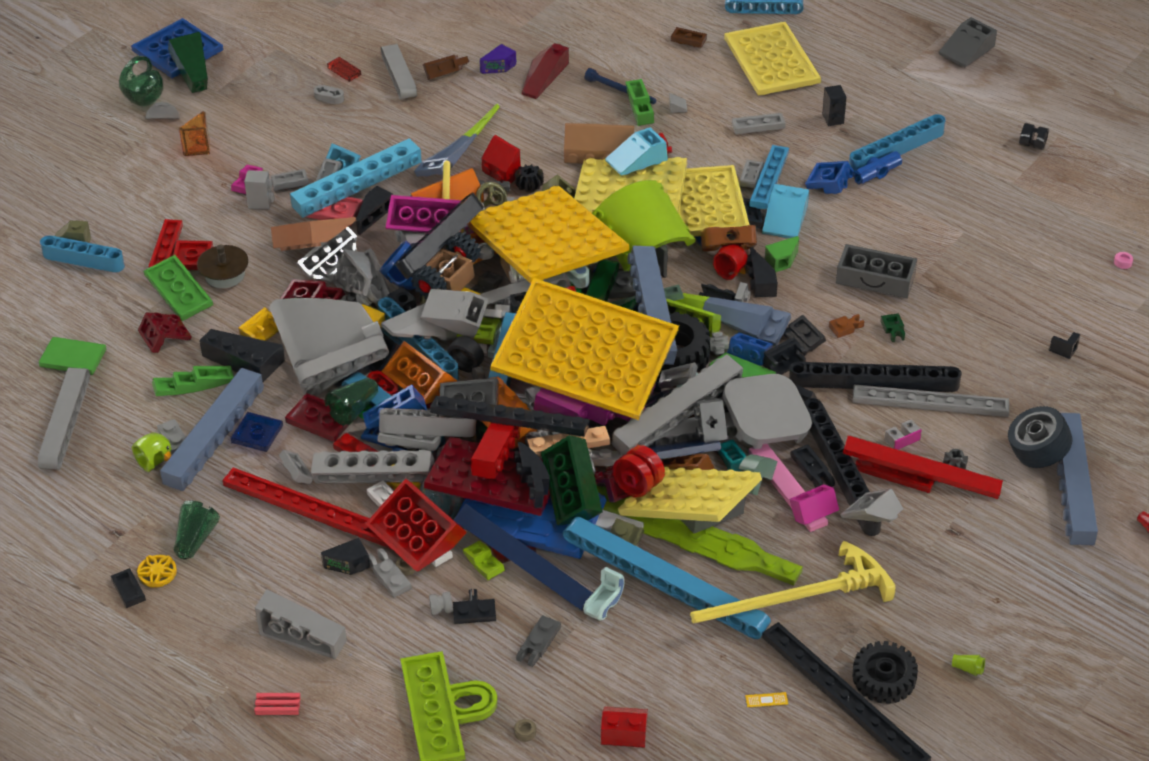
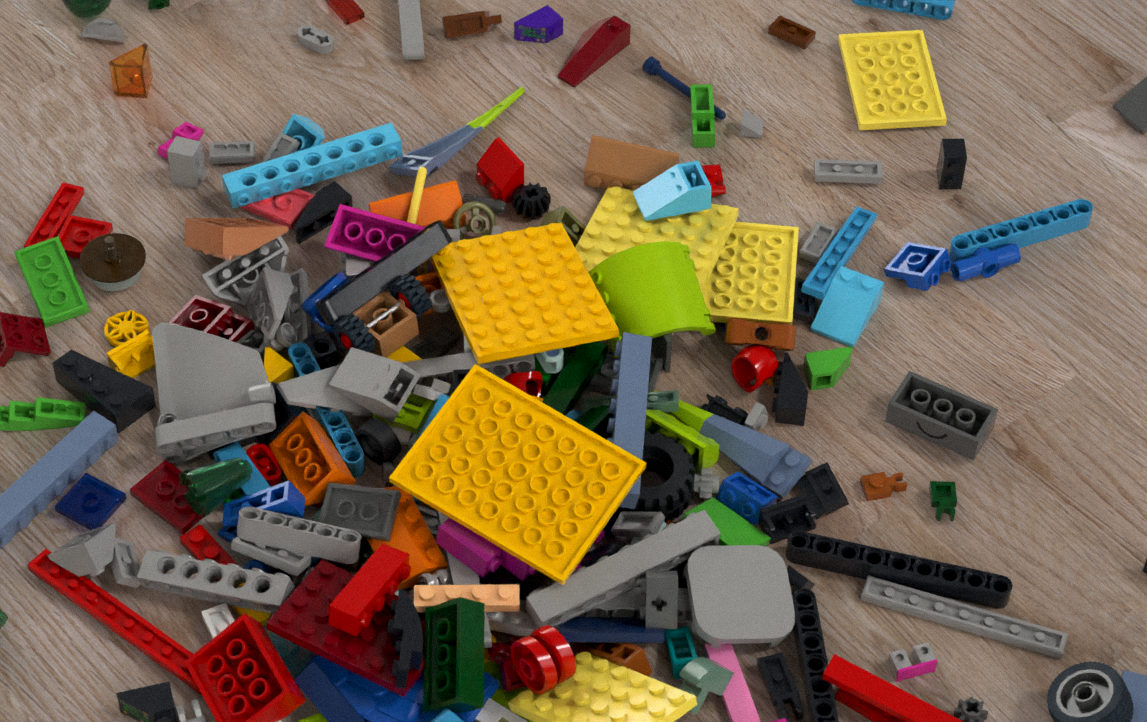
camera: 10 degrees right, 5 degrees up
black plate [430,396,590,437] -> none
none -> light grey slope [48,523,116,577]
none -> yellow wheel [104,310,149,347]

